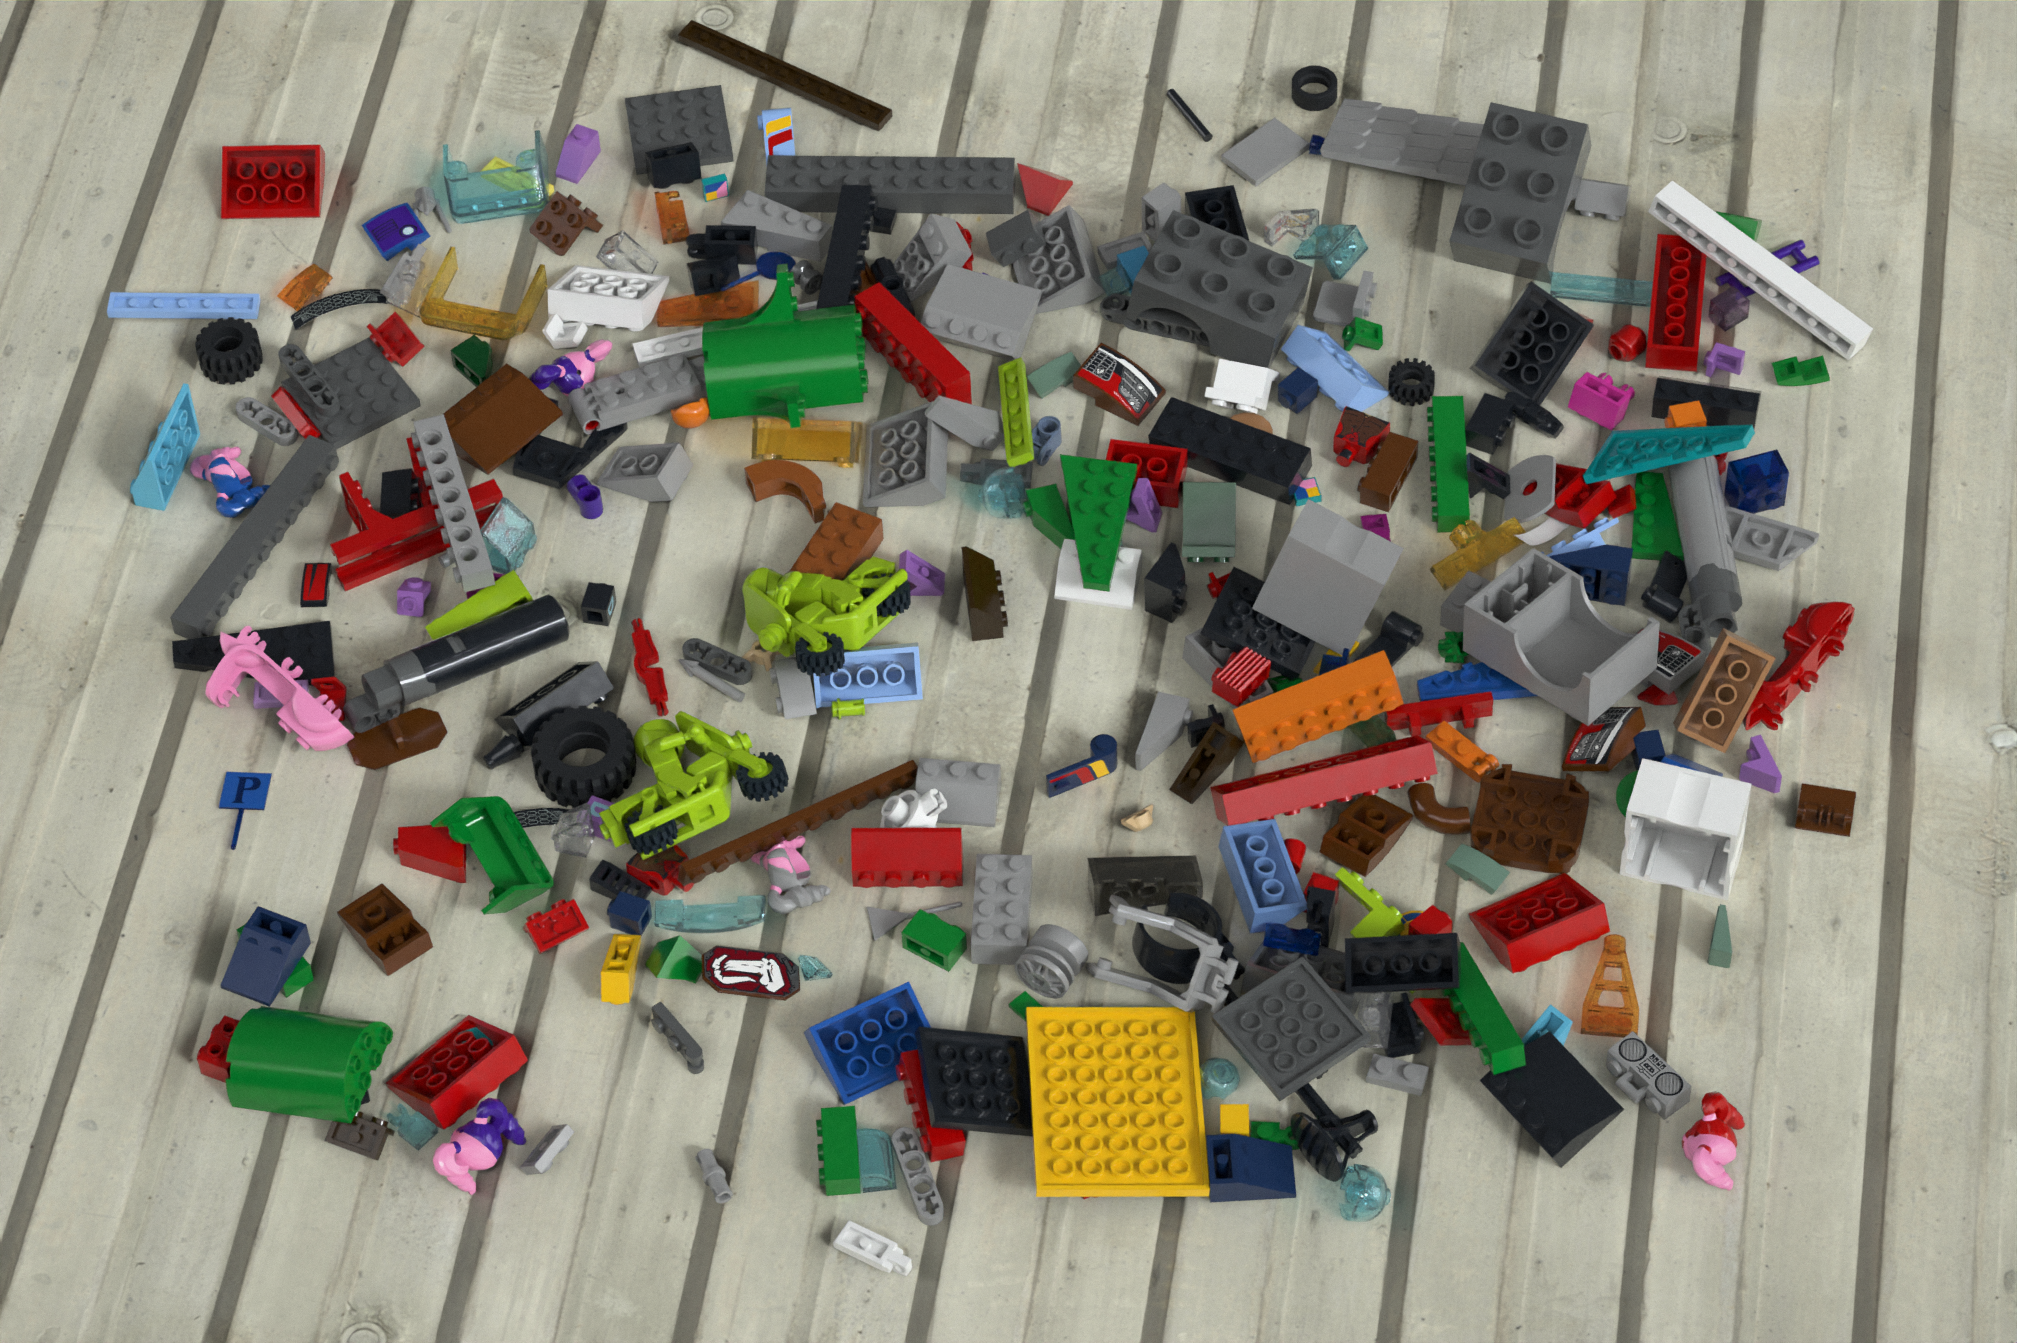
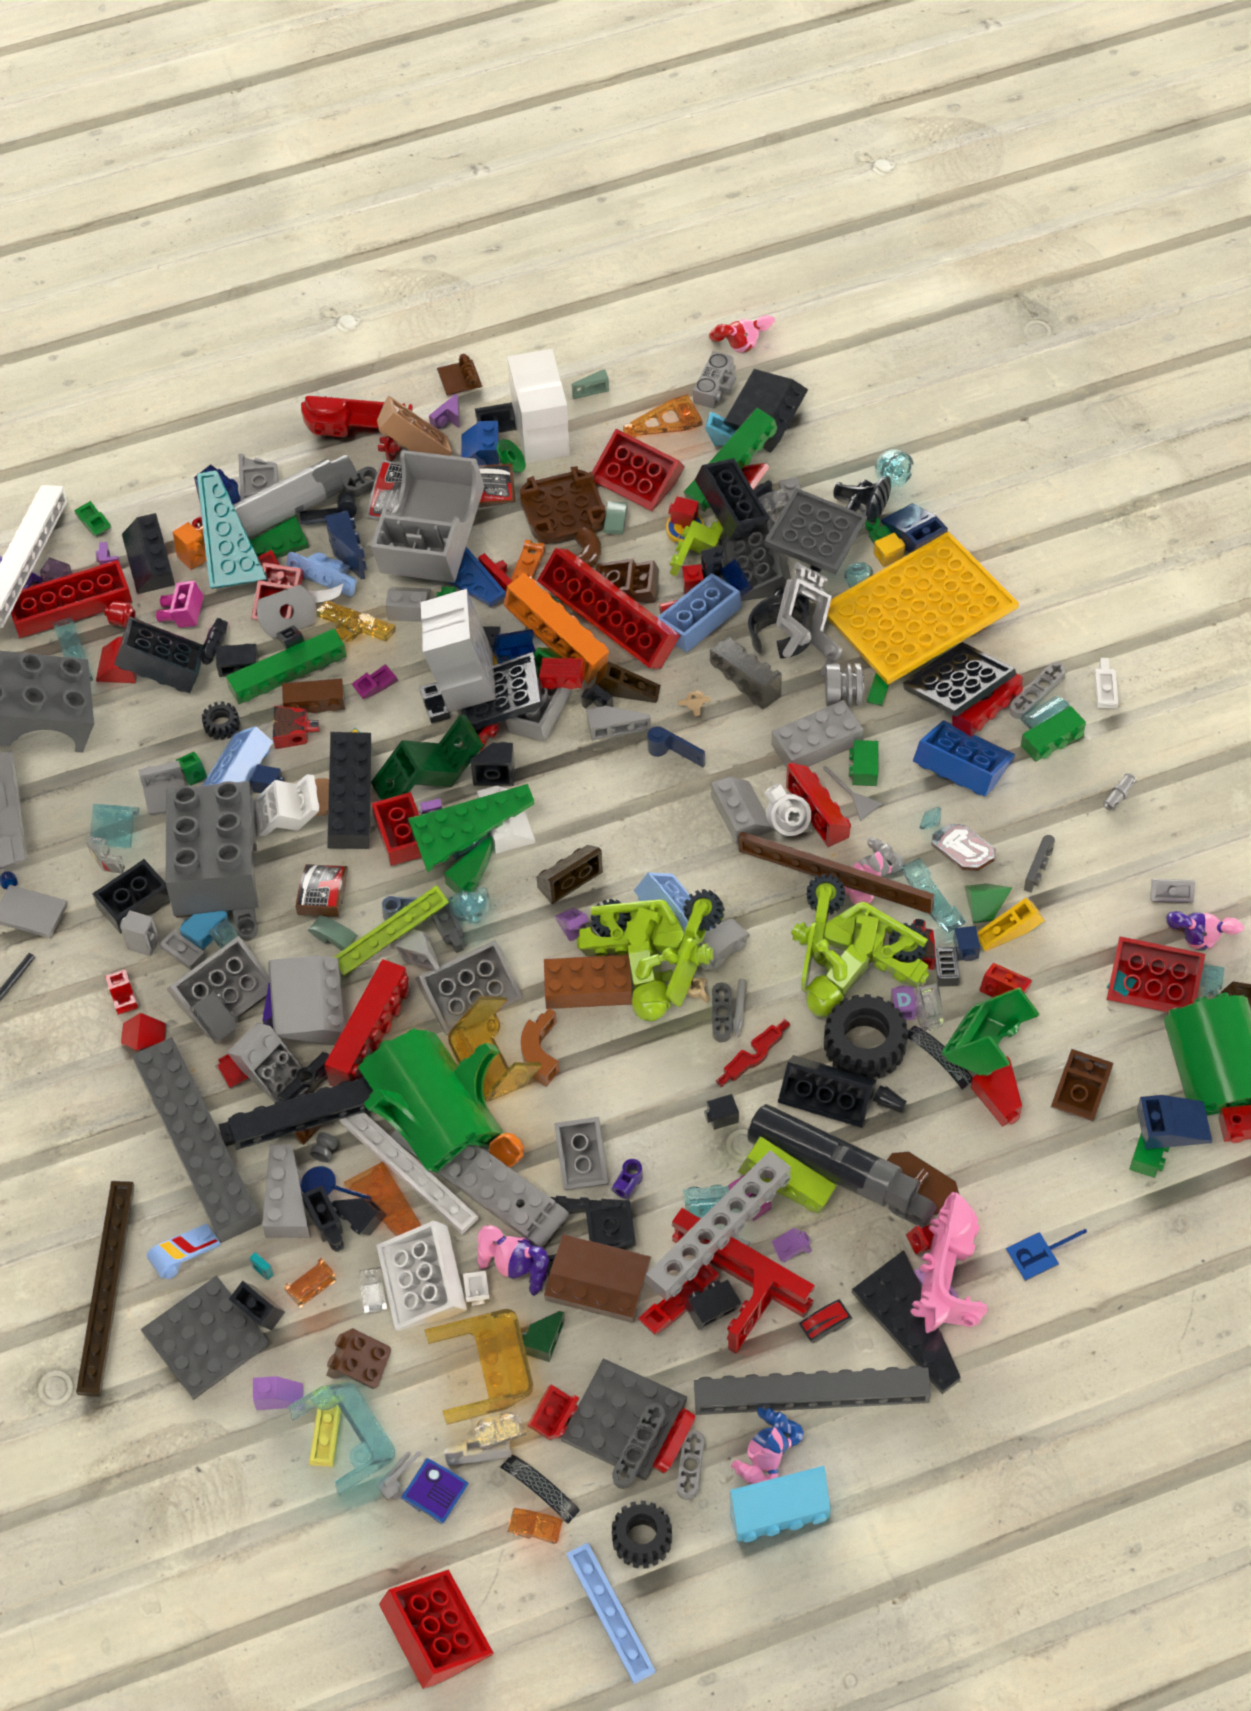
camera: 120 degrees left, 5 degrees up
none -> red slope [105,969,138,1015]

